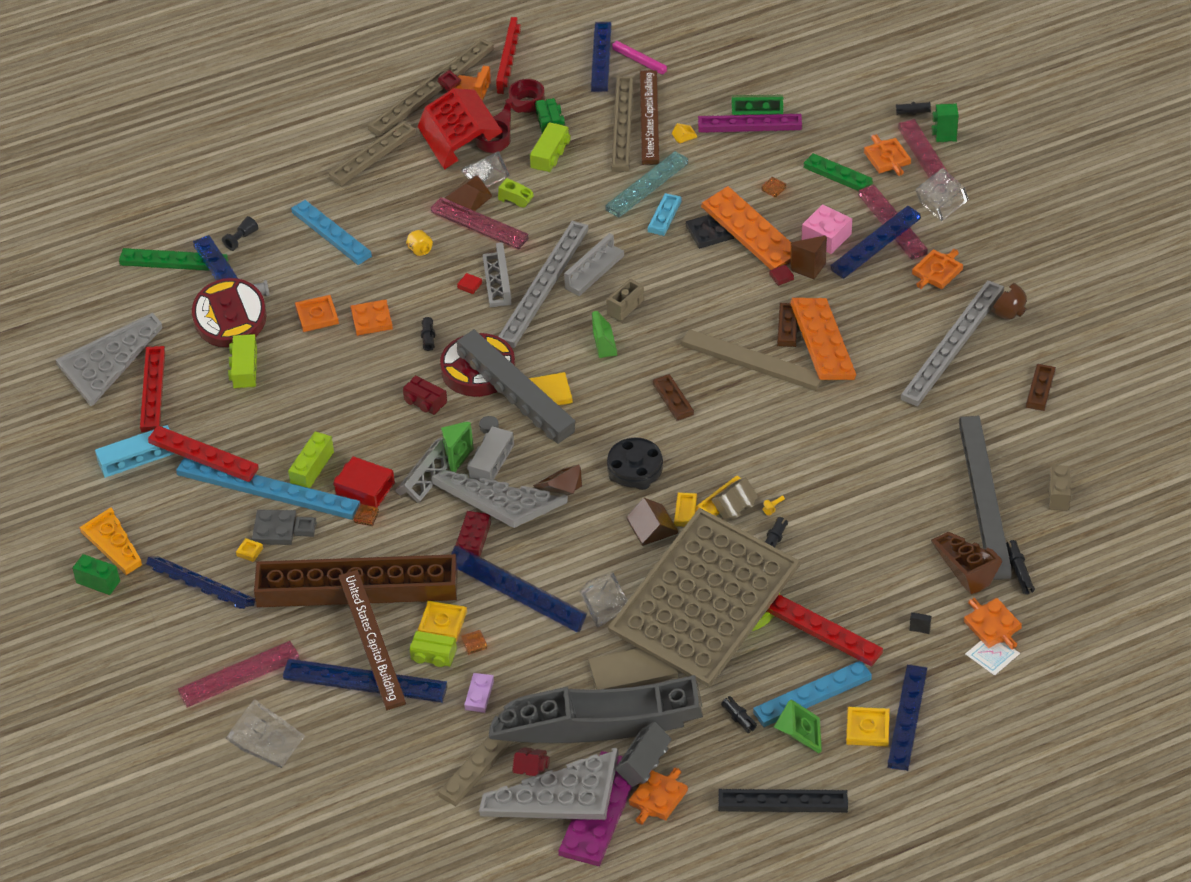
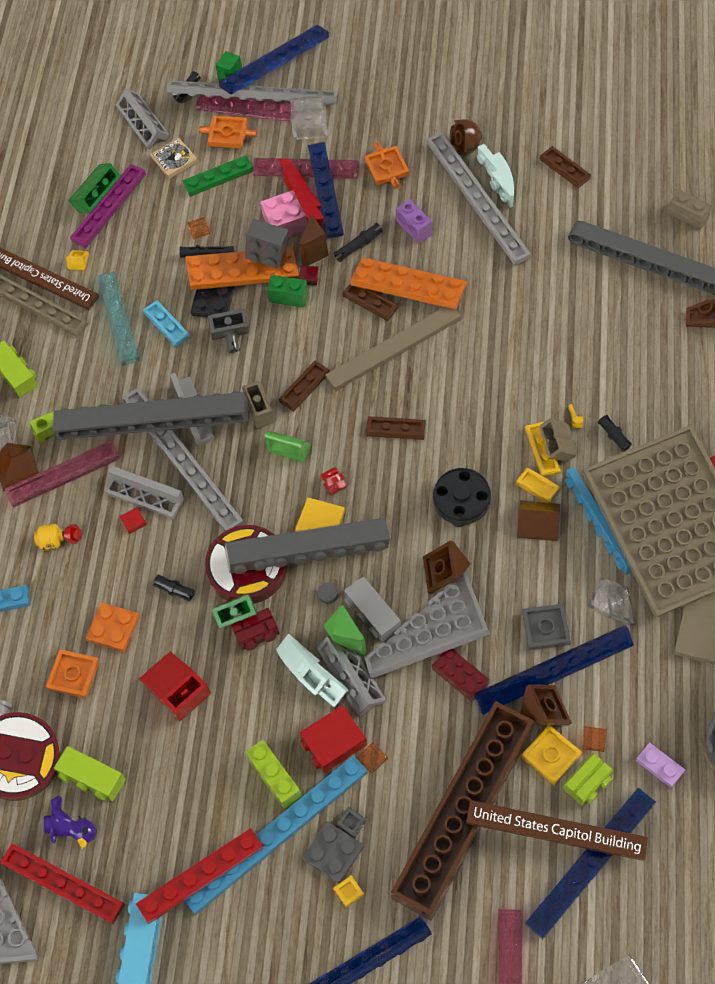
camera: 55 degrees left, 15 degrees up
none -> dark purple animal [44,796,97,849]
none -> dark grey brick [53,391,248,440]
none -> red plate [64,524,81,544]
none -> light grey fence [116,89,170,148]
none -> red slope [139,651,211,722]
none -> tile [150,138,198,179]
none -> light grey plate [167,80,338,105]
none -> black pin [179,245,235,258]
none -> dark grey brick [208,309,248,353]
none -> green slope [211,594,257,629]
none -> clear blue plate [219,25,329,95]
none -> dark grey brick [245,219,288,269]
none -> green brick [267,275,309,308]
none -> light aqua slope [276,634,349,707]
none -> red wedge [279,159,324,226]
none -> reddish brown tile [279,361,330,412]
none -> red piece [321,467,347,495]
none -> black pin [333,223,383,262]
none -> medium lavender brick [396,199,433,244]
none -> light aqua slope [477,144,514,208]
none -> reddish brown slope [520,684,572,725]
none -> dark grey plate [522,604,571,650]

